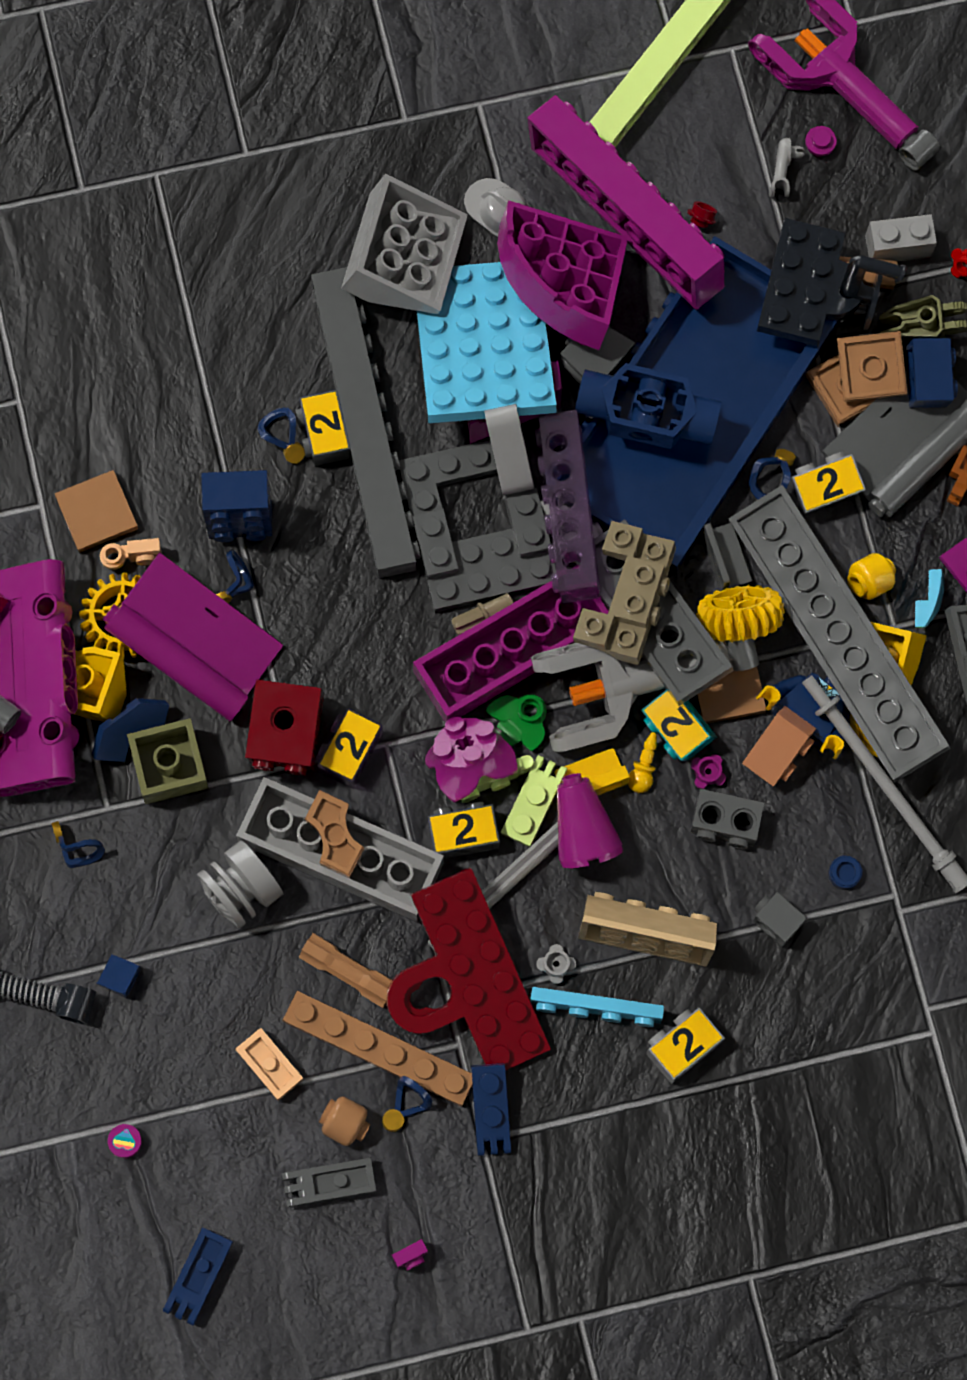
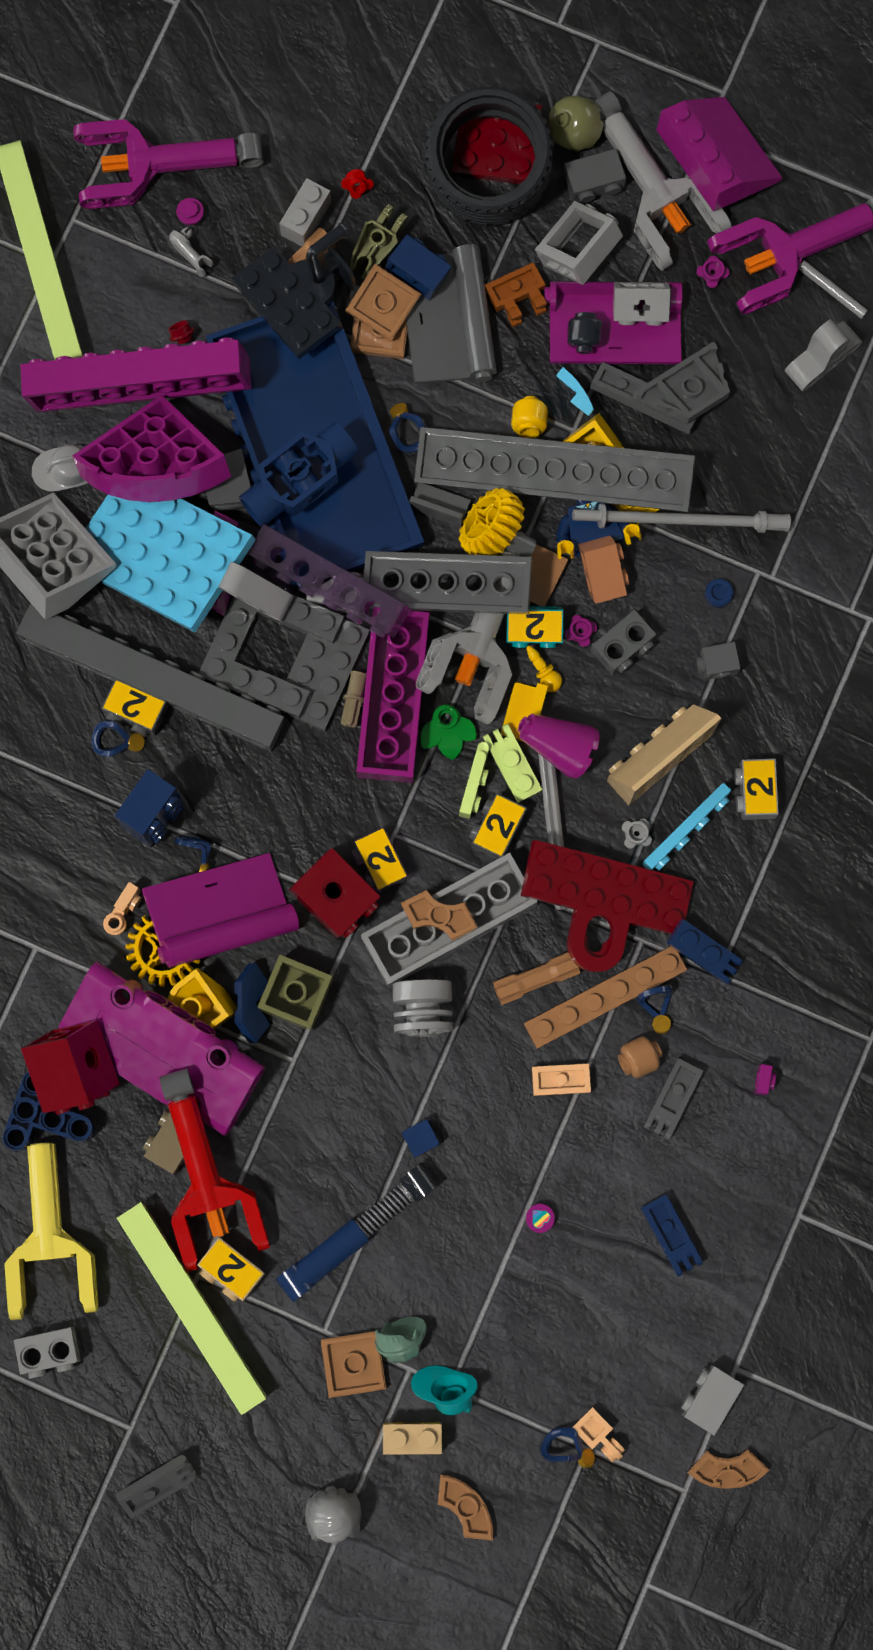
camera: 50 degrees left, 5 degrees up
dark blue piece [51,821,105,868] -> none
medium nougat tile [55,470,138,553] -> none
magenta brick [425,716,518,803] -> none
dark tan bracket [573,521,676,665] -> none
yellow brick [791,451,866,514] -> none

